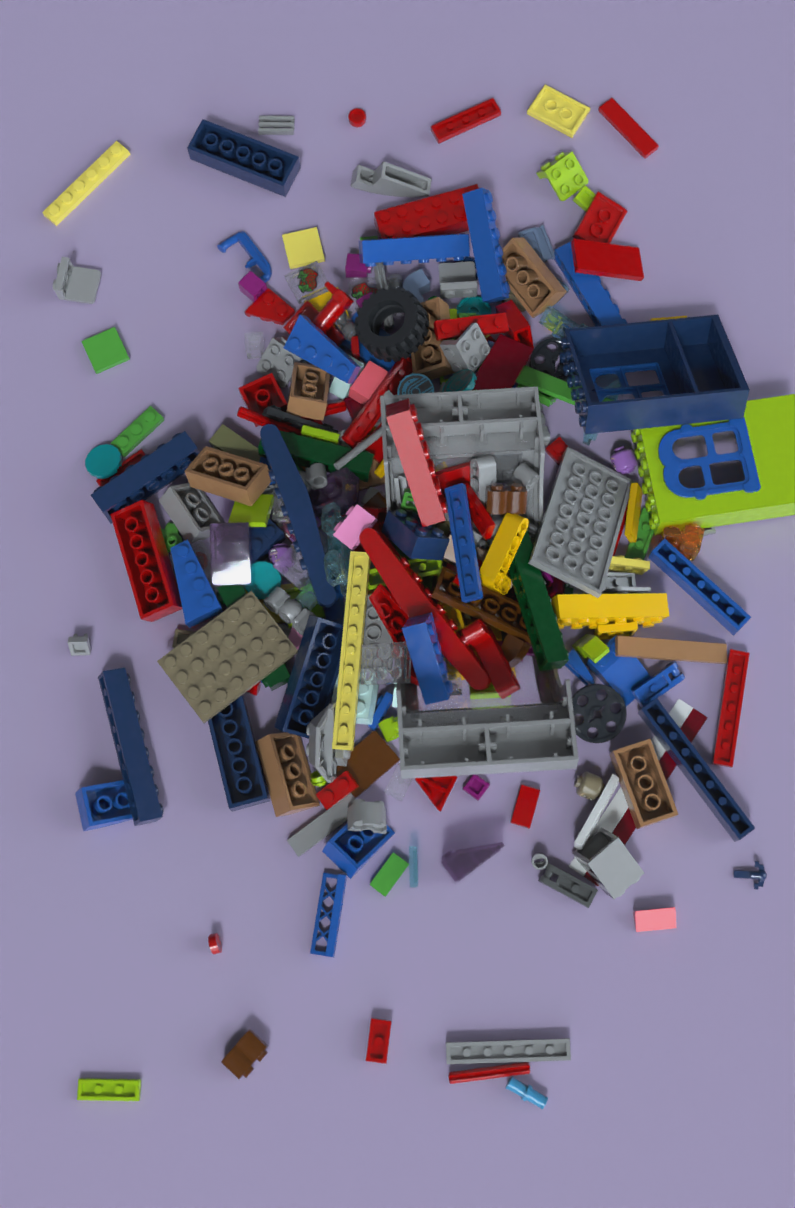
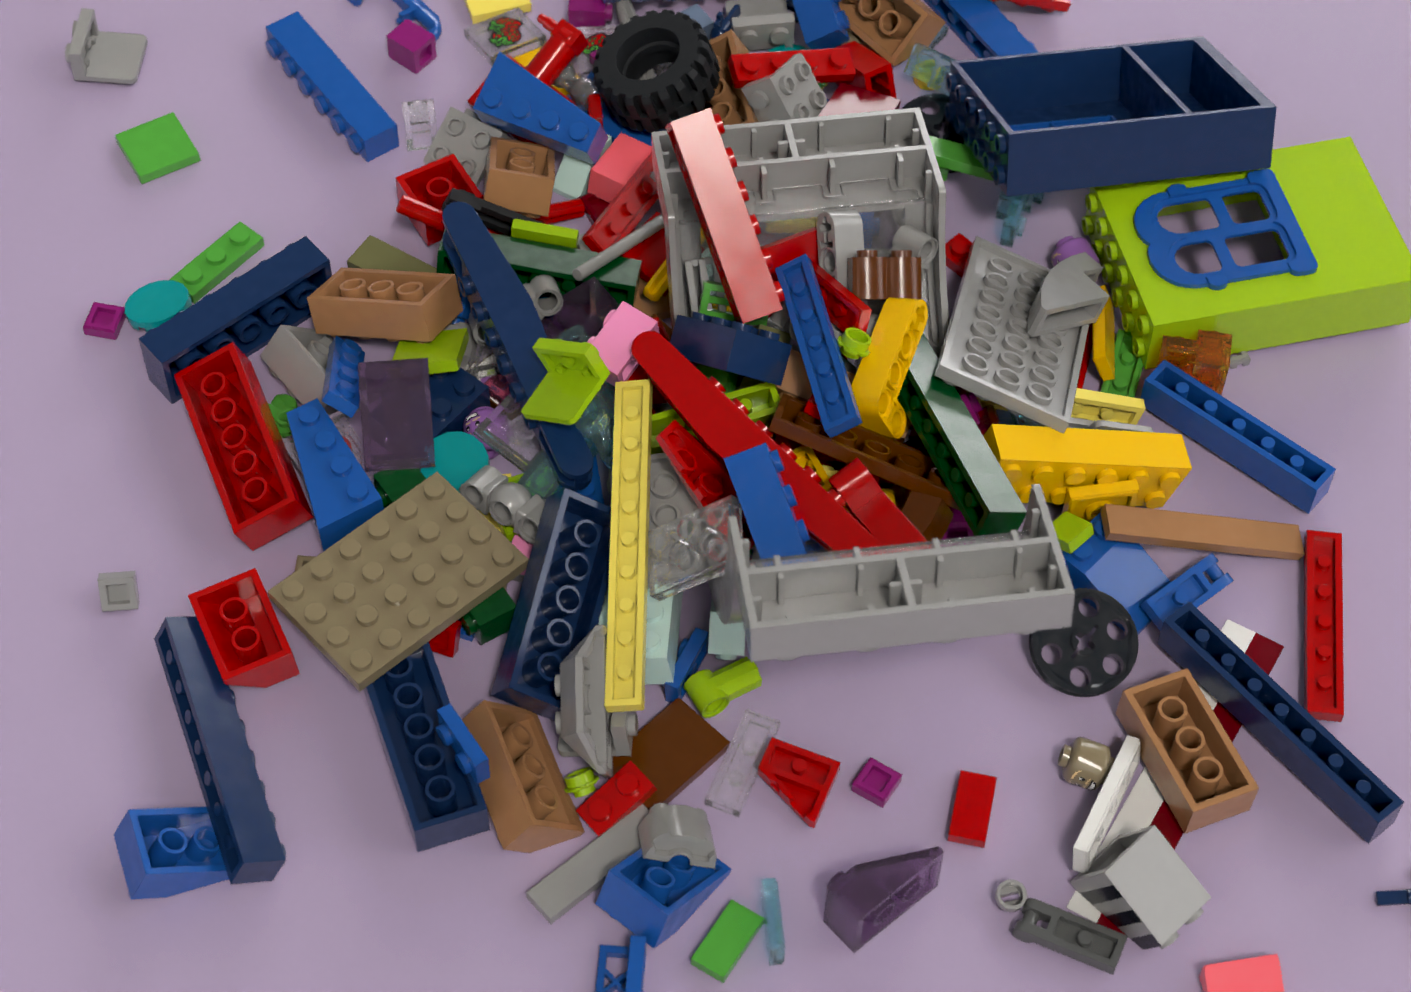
camera: 10 degrees left, 20 degrees down
red wing [244,288,295,325] -> none
none -> magenta tile [83,302,126,340]
none -> red slope [188,568,300,688]
none -> blue brick [265,11,399,162]
none -> blue plate [321,336,365,418]
none -> blue plate [435,703,490,784]
none -> lime bracket [521,338,610,425]
none -> dark blue piece [710,4,741,39]
none -> lime plate [837,327,872,360]
none -> light grey slope [1027,252,1110,337]

